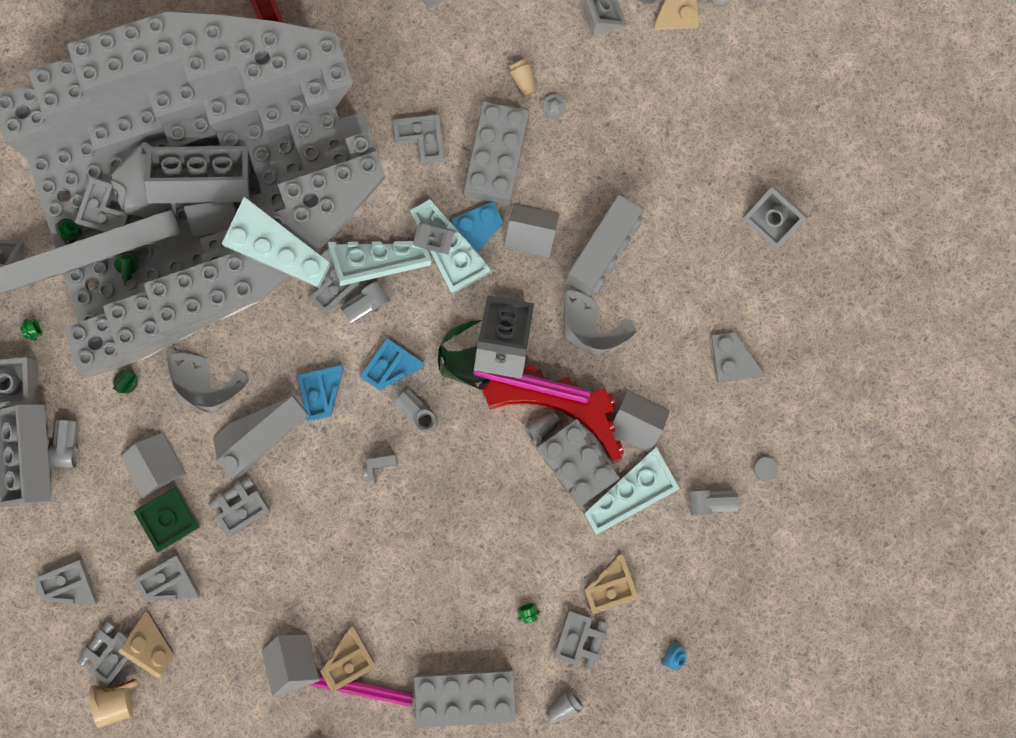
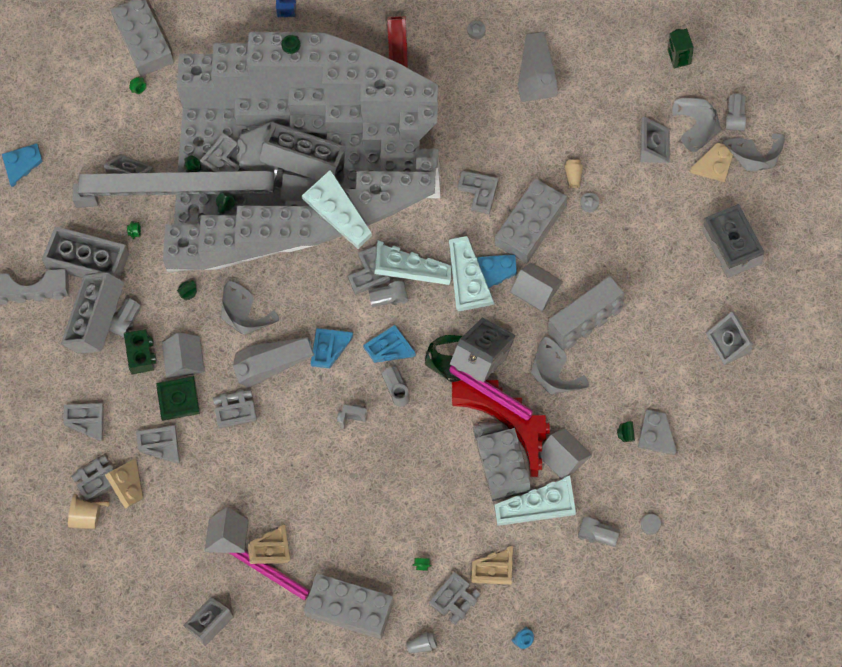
camera: 30 degrees right, 15 degrees down
light grey bracket [413,223,454,255] -> none
none -> dark green brick [124,329,157,375]
none -> dark green plate [281,35,301,54]
none -> dark green plate [617,421,635,443]
none -> dark grey piece [702,204,764,278]

